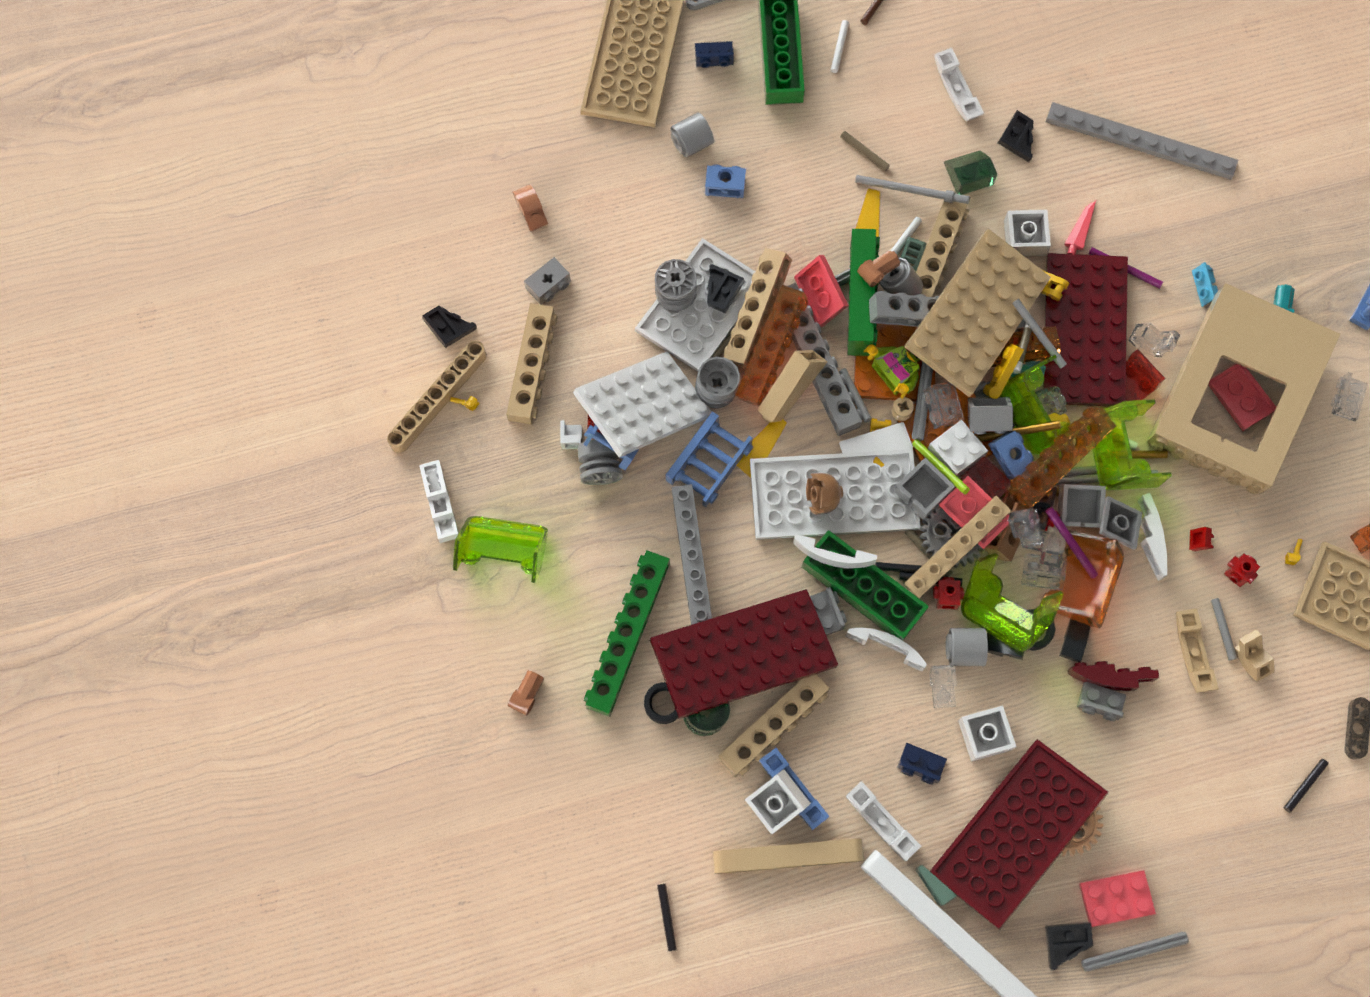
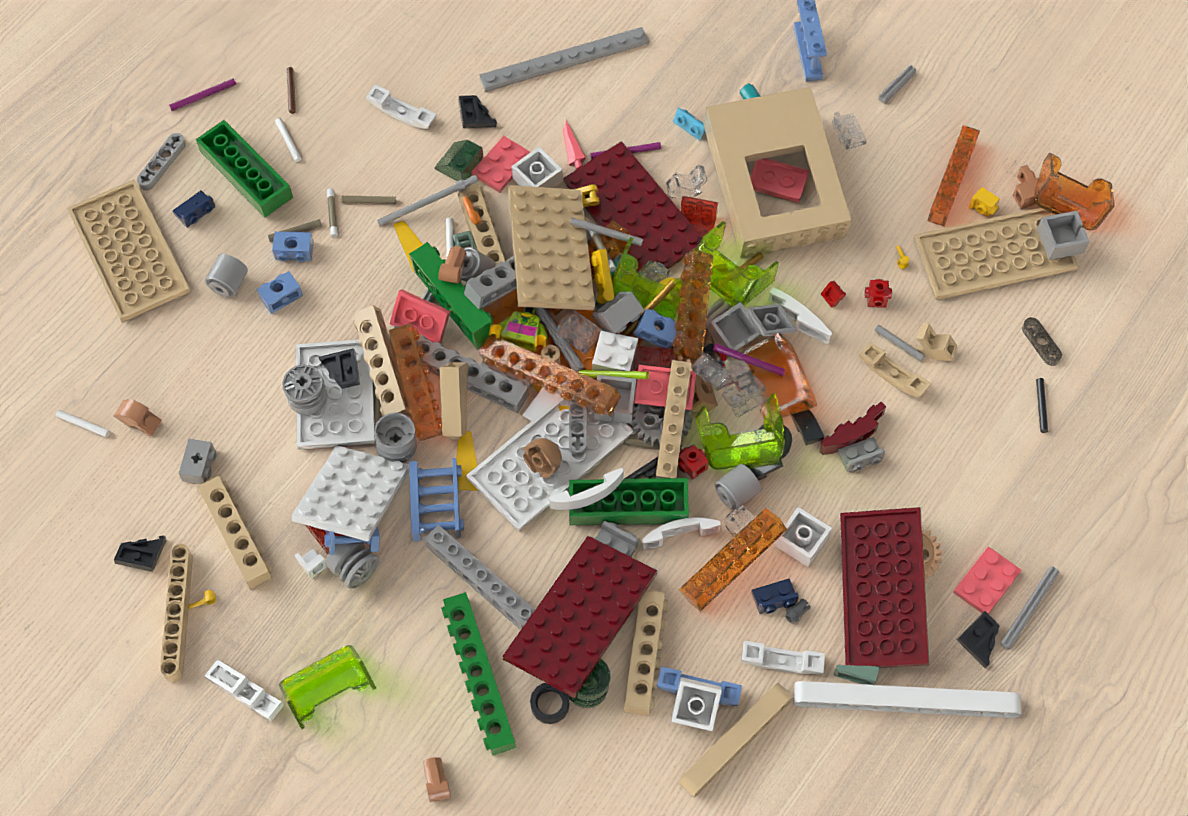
camera: 40 degrees left, 10 degrees down
none -> white bar [56,410,110,437]
none -> dark tan bar [268,219,322,242]
none -> medium blue brick [272,231,314,262]
none -> dark tan bar [327,188,338,238]
none -> orange piece [463,196,481,225]
none -> coral plate [471,136,531,193]
none -> clear orange brick [479,335,621,416]
none -> light grey beam [569,384,587,456]
none -> clear orange brick [679,508,787,612]
none -> dark grey pin [785,599,811,624]

